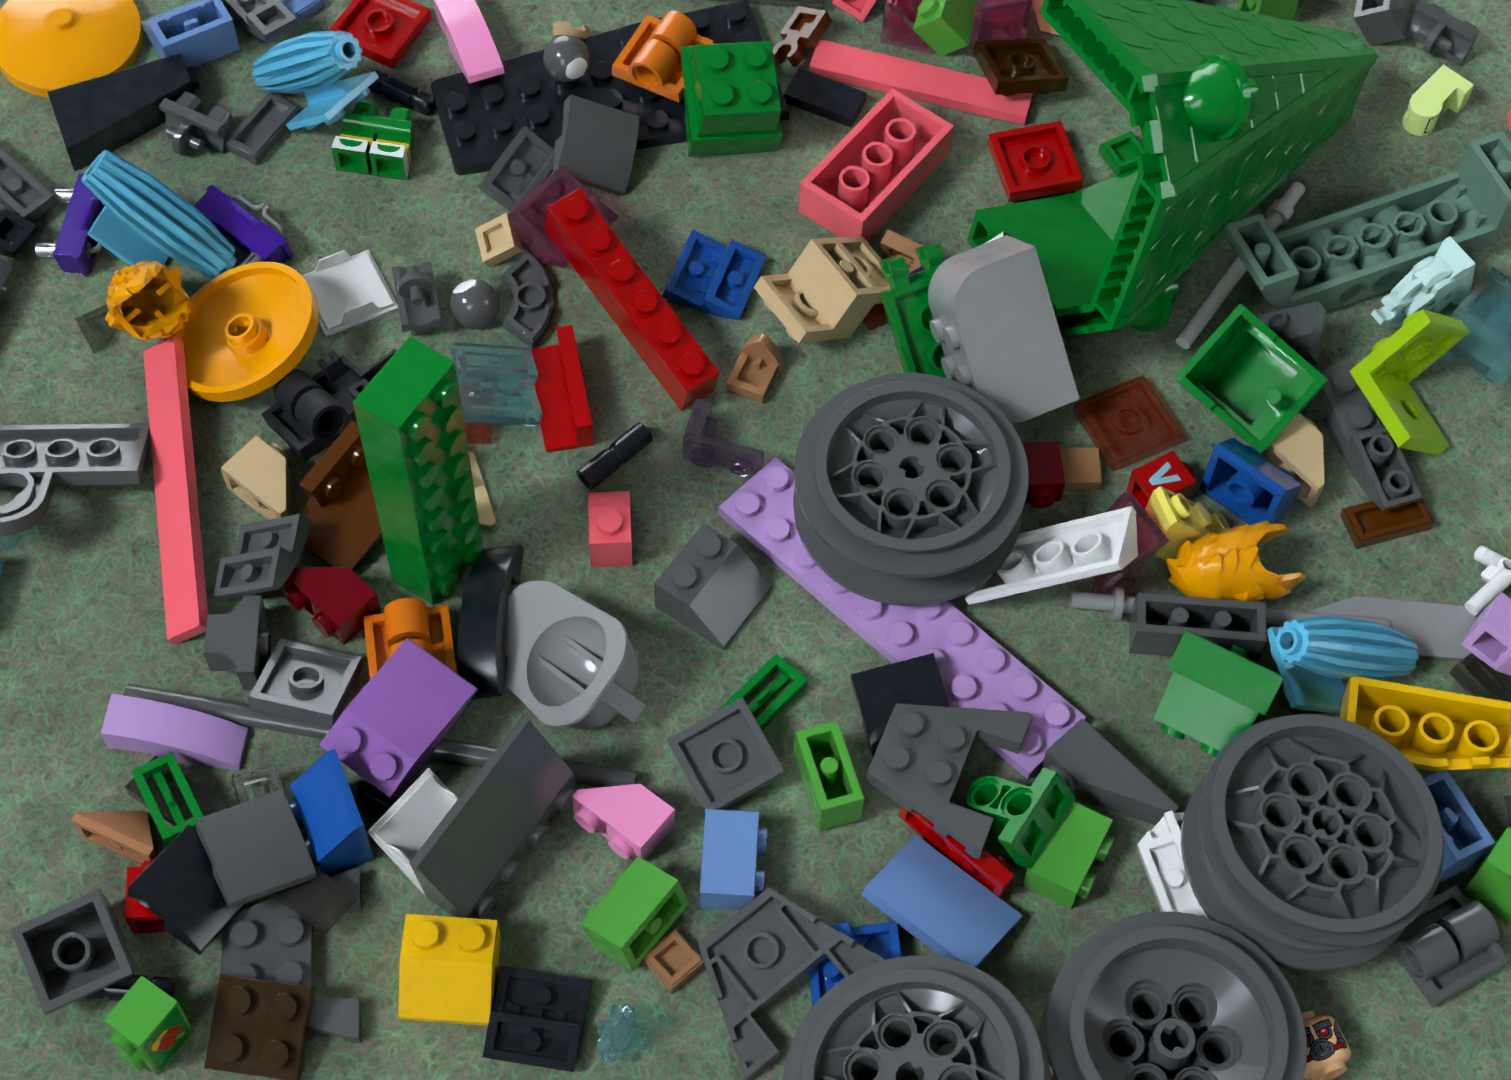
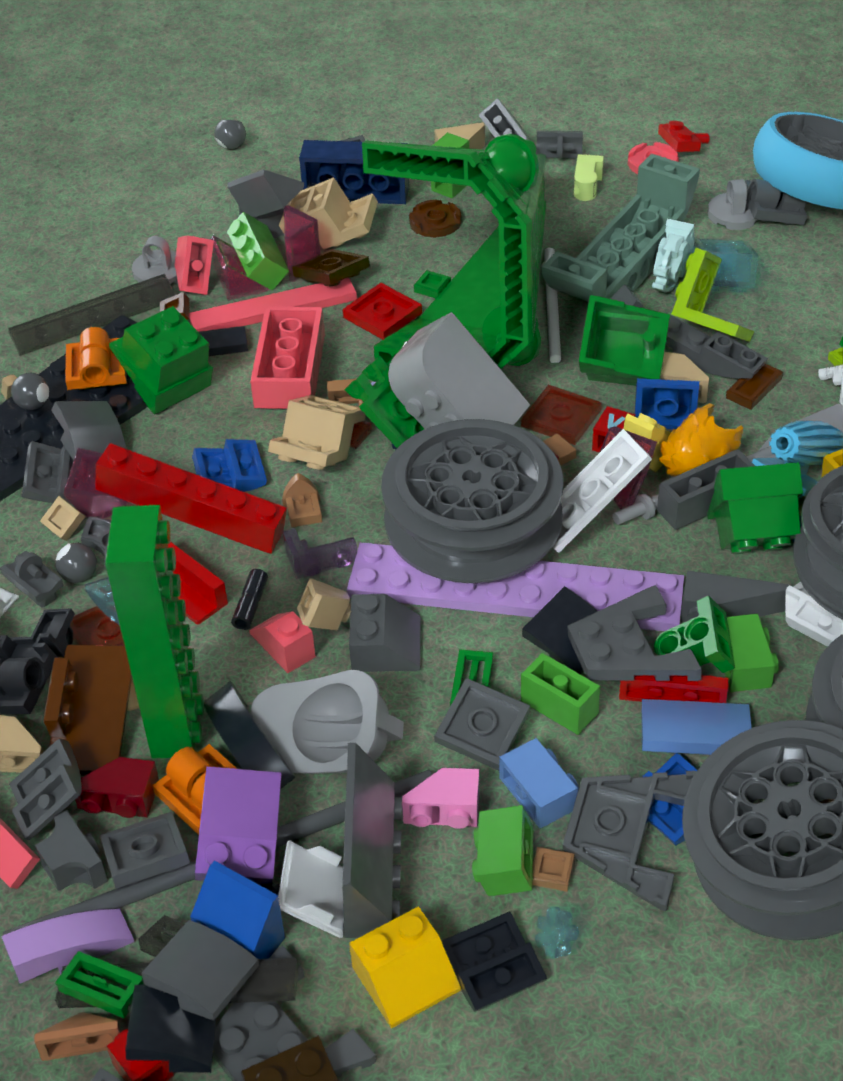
camera: 30 degrees left, 15 degrees down
none -> tan slope [297,578,351,630]

